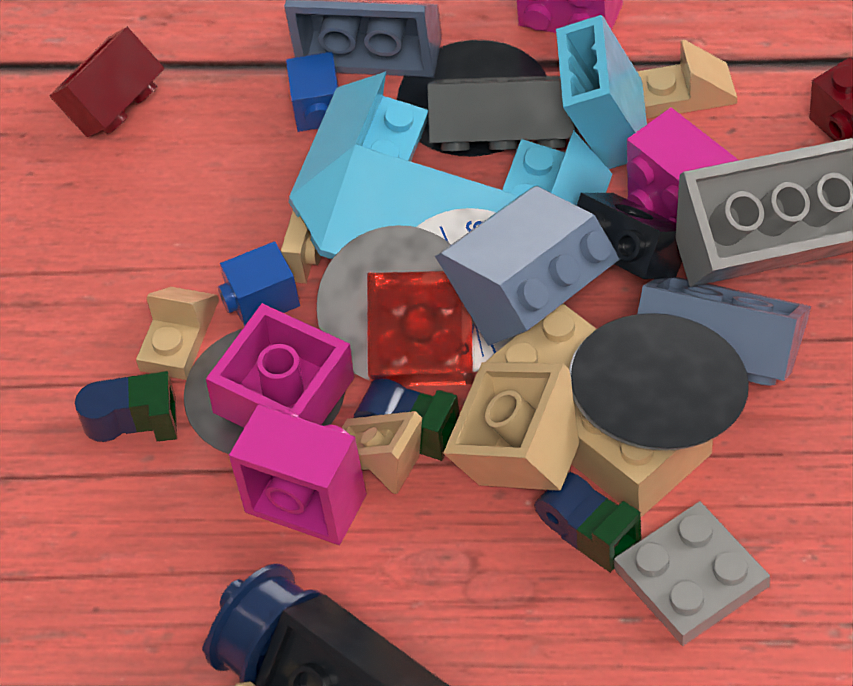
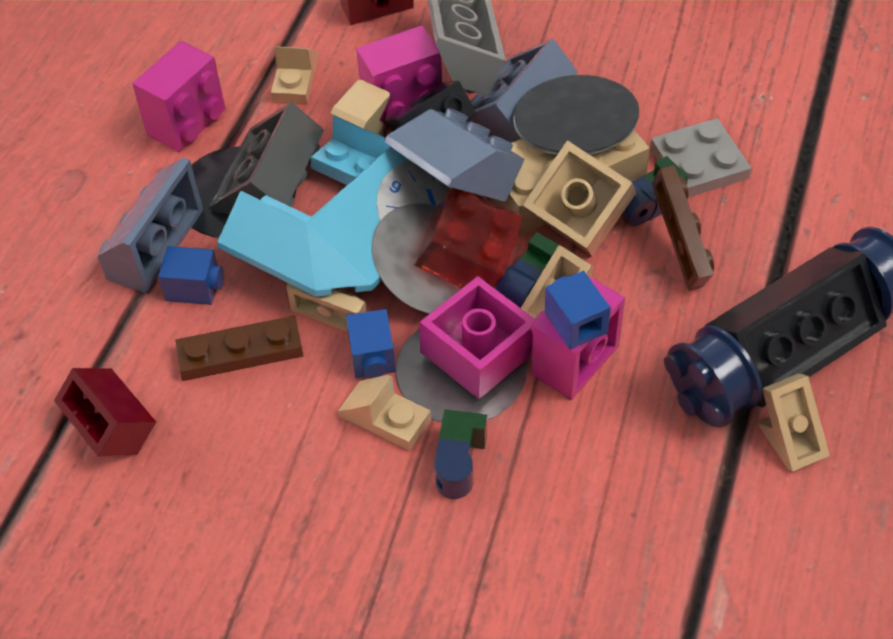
camera: 80 degrees left, 0 degrees up
medium azure brick [556,15,647,169] -> none
none -> reddish brown plate [175,315,304,381]
none -> tan slope [330,80,390,137]
none -> blue brick [544,270,611,350]
none -> reddish brown plate [651,165,714,290]

